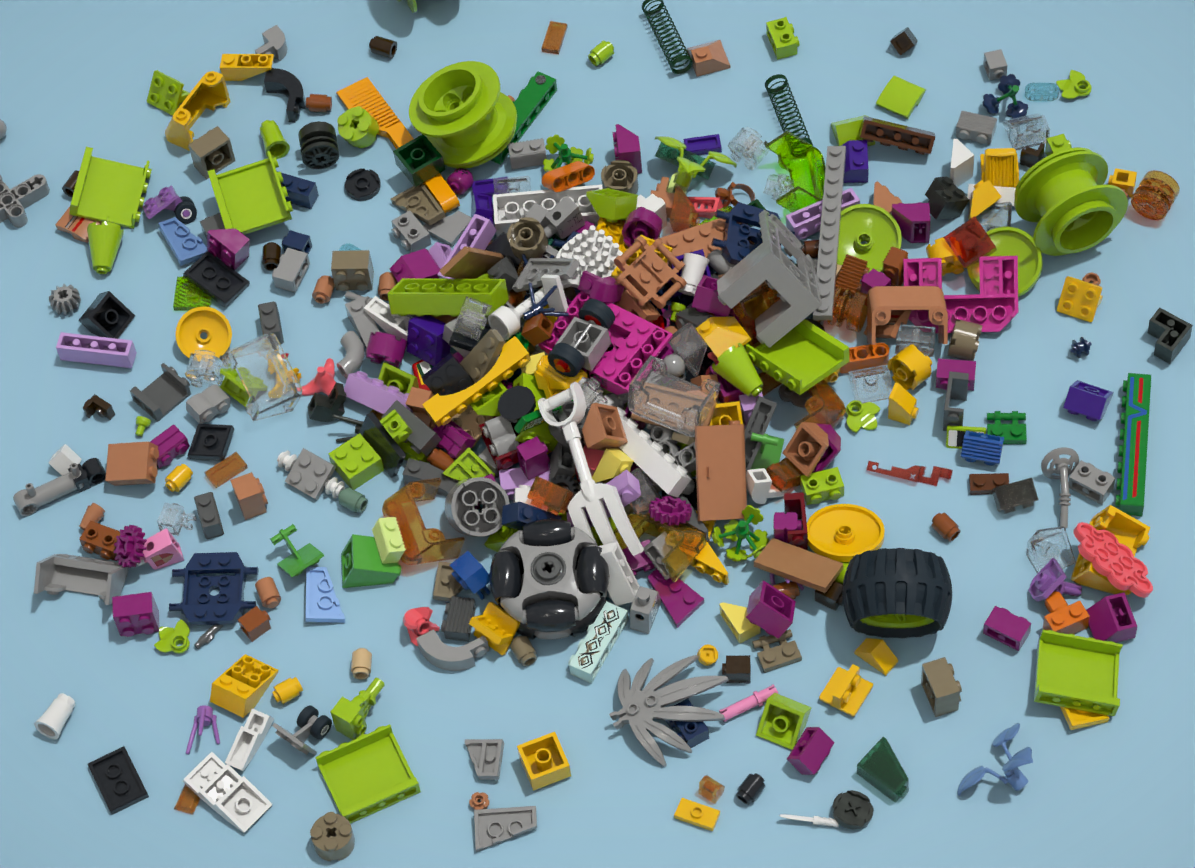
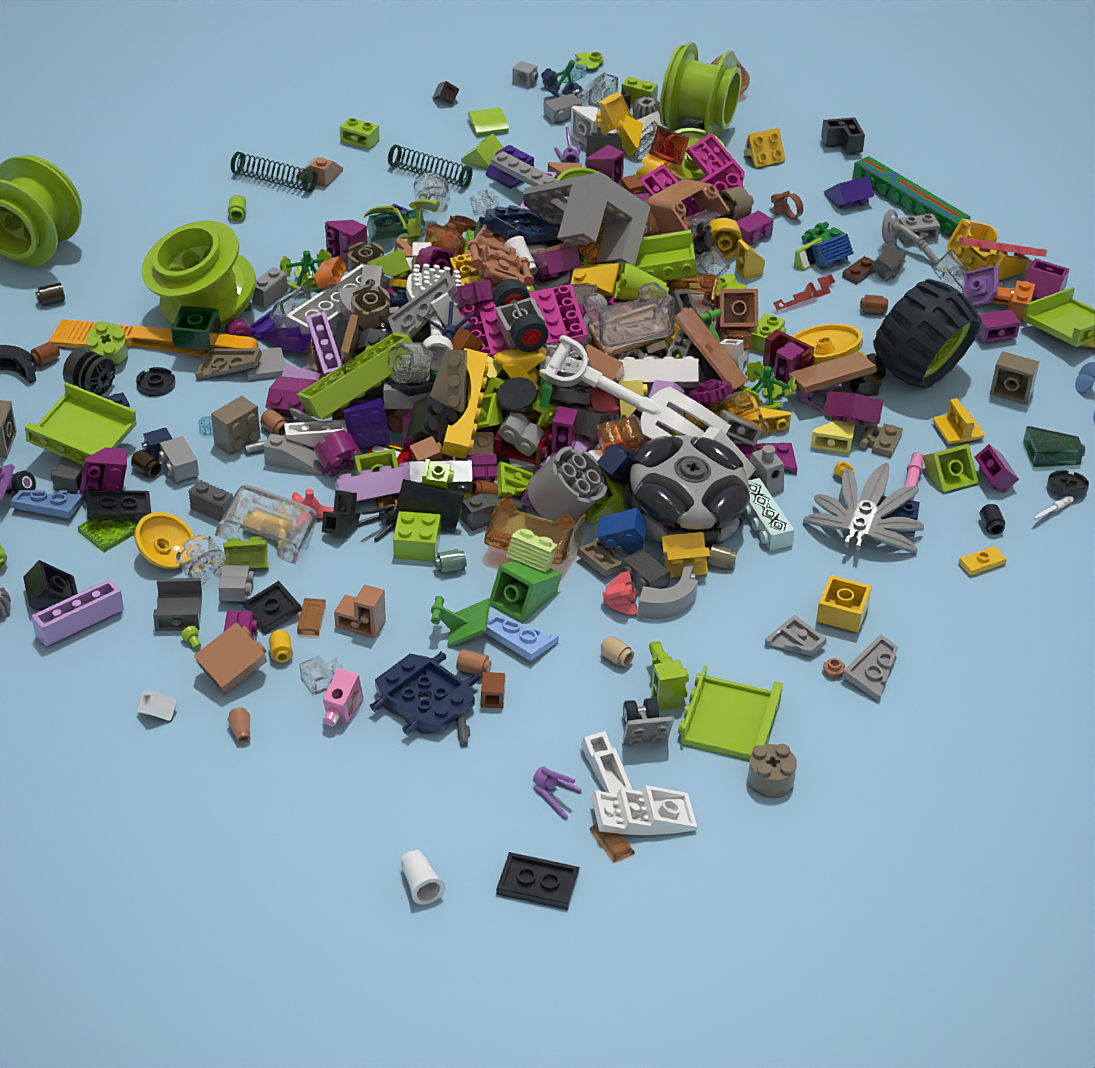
camera: 55 degrees left, 15 degrees down
light grey piece [13,458,106,516] -> none
light grey windscreen [34,554,128,605] -> none
dark orange brick [79,520,120,561] -> none
dark brown bracket [83,394,115,420] -> none
magenta brick [112,592,160,637] -> none
magenta gear [114,525,147,568] -> none
lime plate [154,620,190,654] -> none
dark grey brick [194,492,224,539] -> none
yellow slope [210,654,278,718] -> none
lime plant [260,120,290,159] -> none
yellow brick [272,677,303,704] -> none
light grey plate [277,448,345,500] -> none
nougat brick [312,275,335,304] -> none
light grey cylinder [337,331,365,379] -> none
light grey brick [391,210,431,253] -> none
clear orange tile [542,21,568,54] -> none
clear orange brick [699,775,725,804] -> none
dark brown brick [722,655,751,683] -> none
clear neon green windscreen [766,130,826,213] -> none
yellow slope [854,638,898,676] -> none
reddish brown brick [859,116,936,155] -> none
dark grey panel [943,371,969,431] -> none
dark blue wheel [1069,337,1092,358] -> none
none -> medium lavender plant [554,126,582,163]
none -> black plate [694,222,712,255]
none -> dark orange piece [771,190,804,219]

